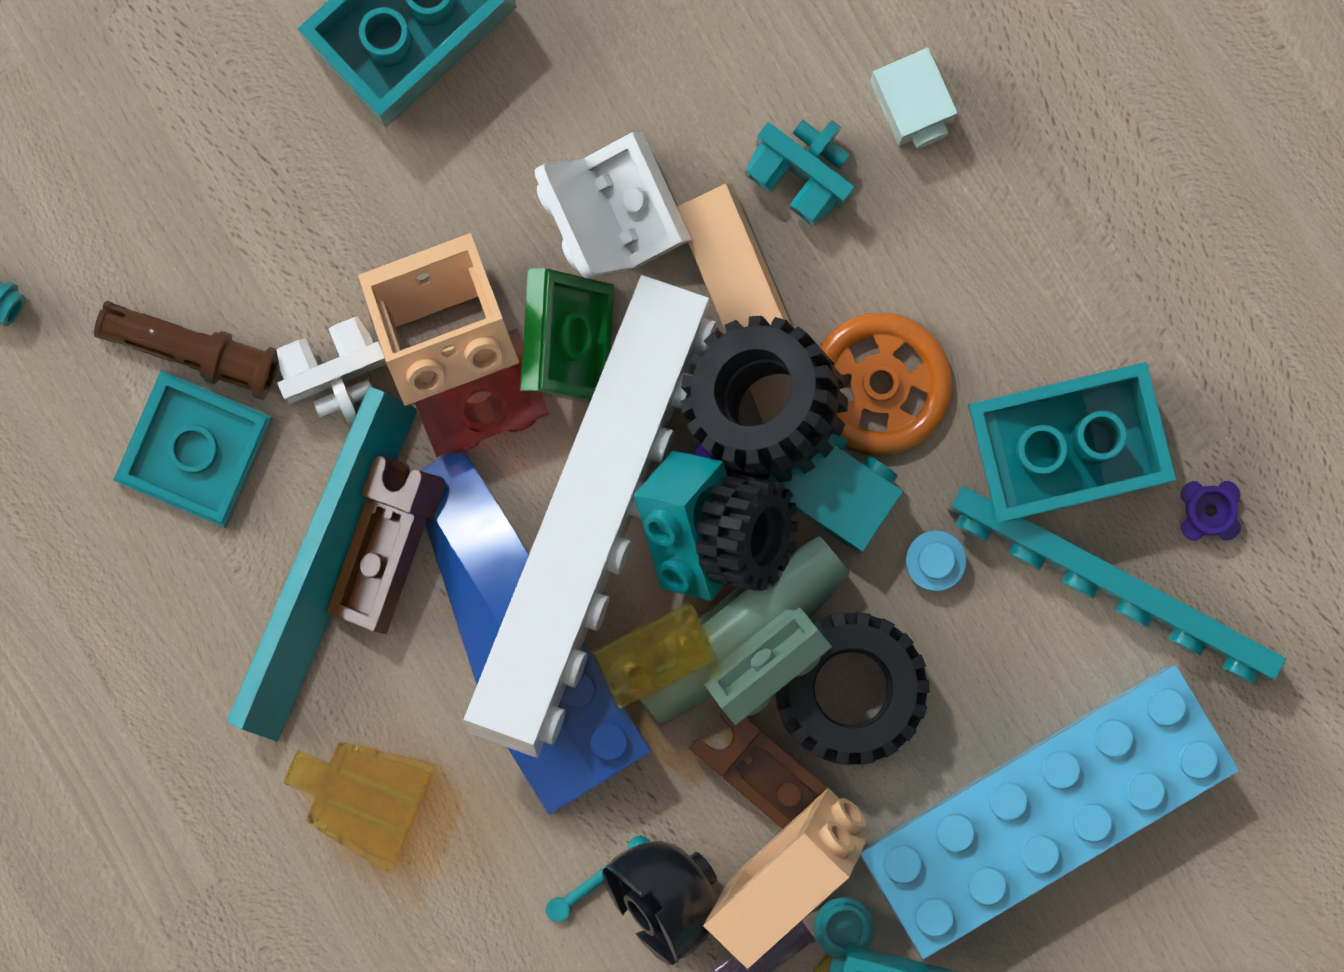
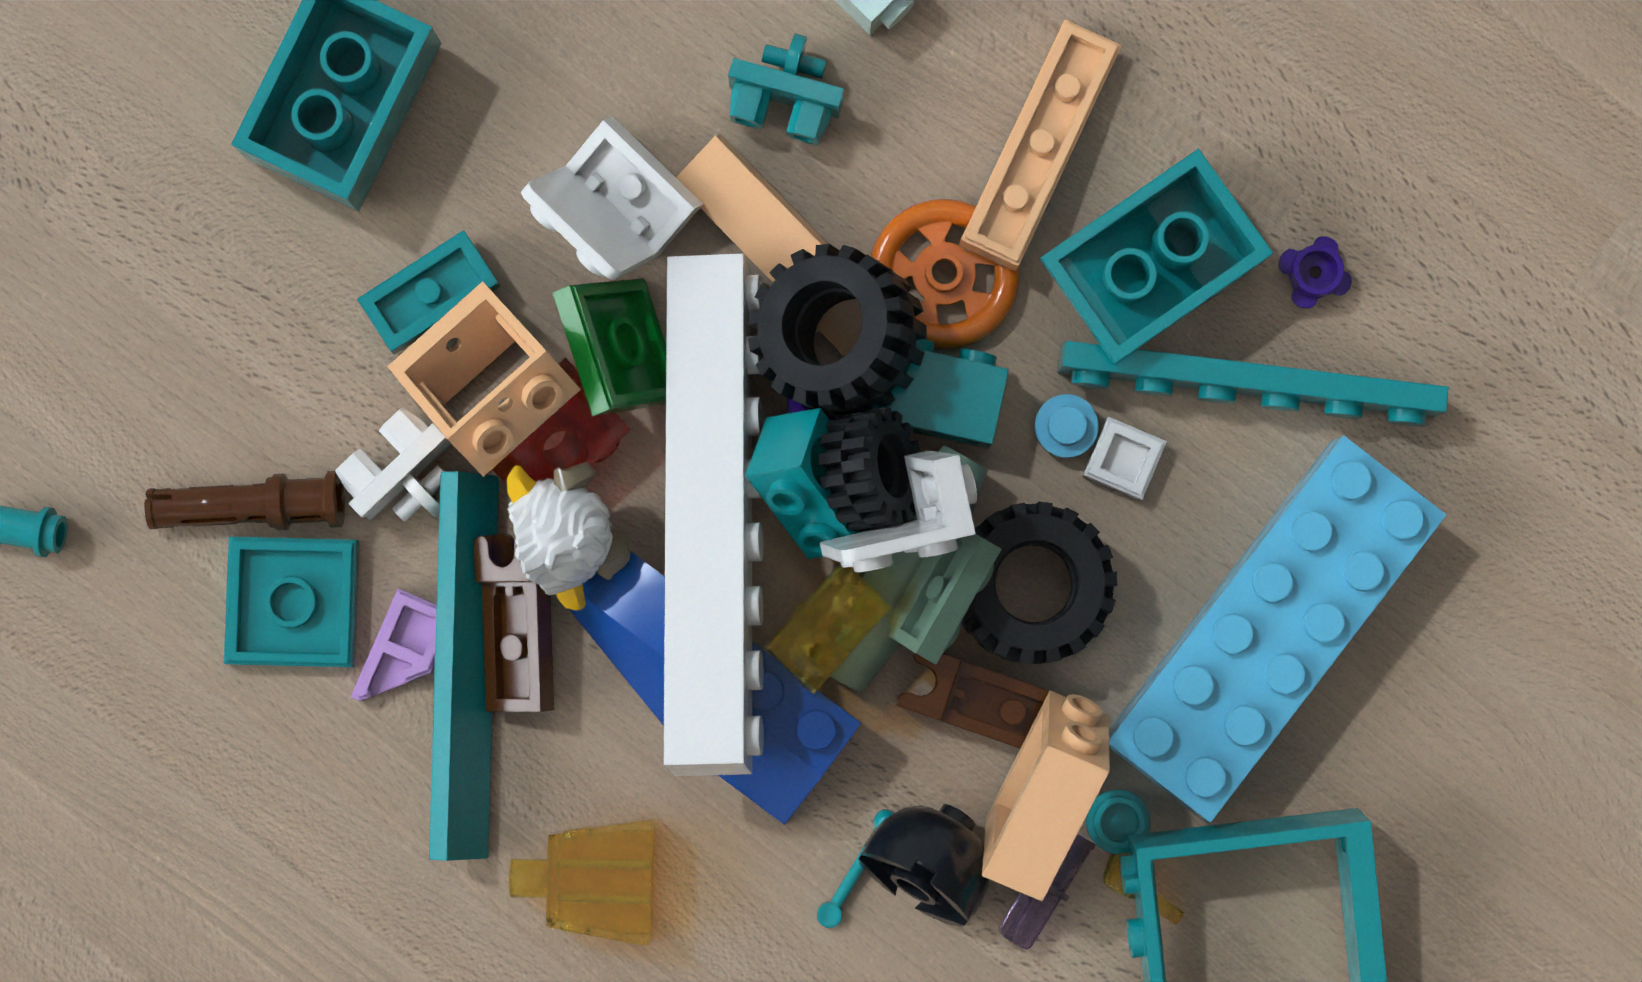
camera: 25 degrees left, 0 degrees up
none -> lavender tile [351,589,436,701]
none -> teal plate [357,230,501,355]
none -> white hair [507,461,631,611]
none -> white bracket [820,451,977,572]
none -> light nougat tile [959,19,1122,272]
none -> white tile [1082,417,1167,501]

